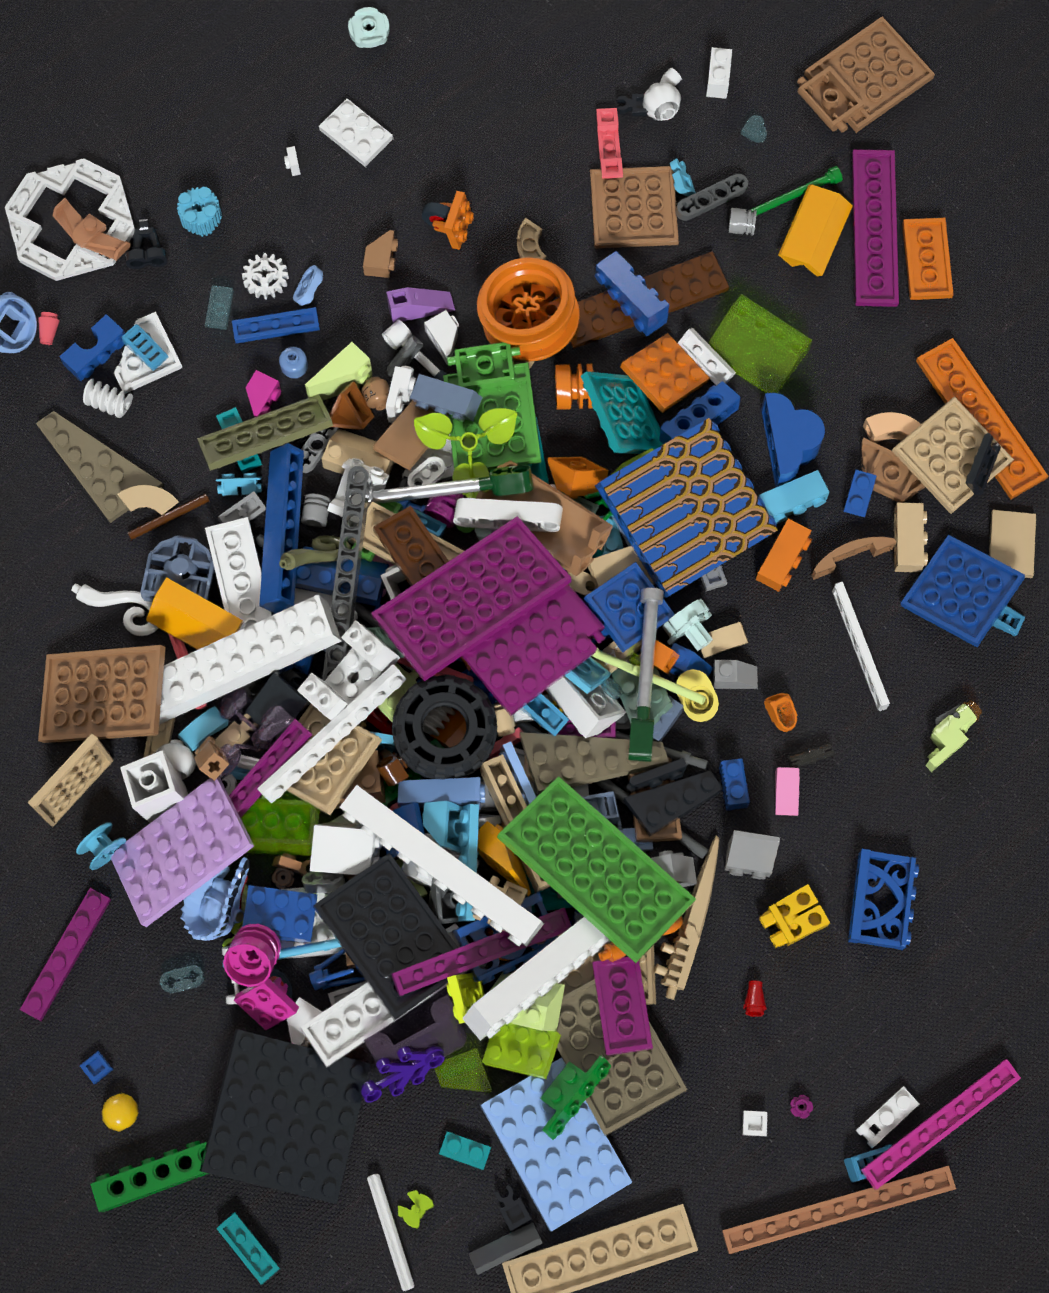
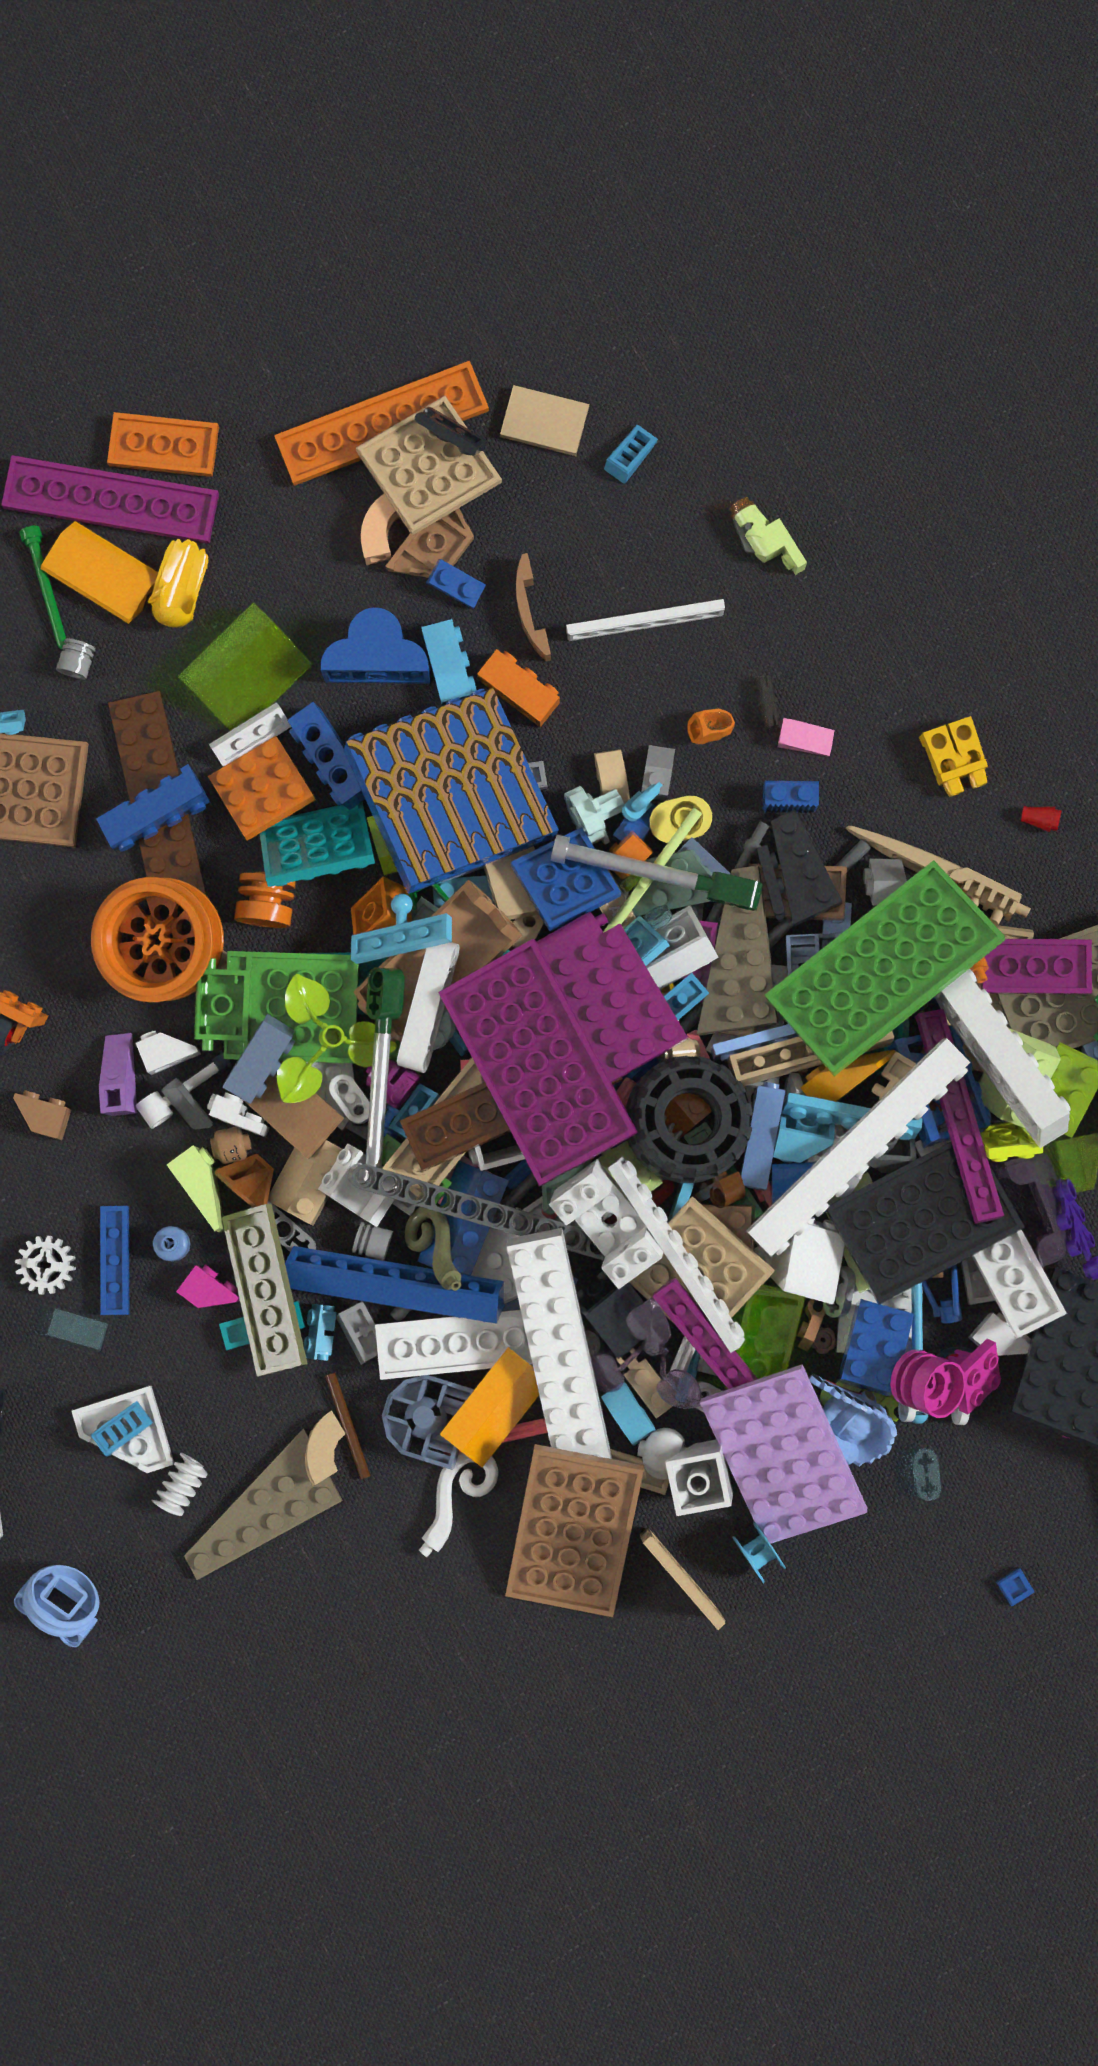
camera: 80 degrees left, 10 degrees up
magenta plate [20,888,111,1021] -> none
coral cone [38,312,60,345] -> none
blue arch [59,314,125,381] -> none
yellow hair [102,1093,139,1131] -> none
medium nougat piece [194,735,229,781] -> none
light blue plate [293,265,323,306] -> none
tan tile [517,218,546,260] -> none
dark grey beam [675,174,748,221] -> none
light grey slope [725,830,780,879] -> none
blue fence [848,849,919,950] -> none
tan brick [894,503,928,573] -> none
blue plate [901,535,1025,647] -> none
none -> yellow hair [148,539,208,628]
none -> medium azure plate [351,894,452,964]
none -> medium azure piece [622,782,663,821]

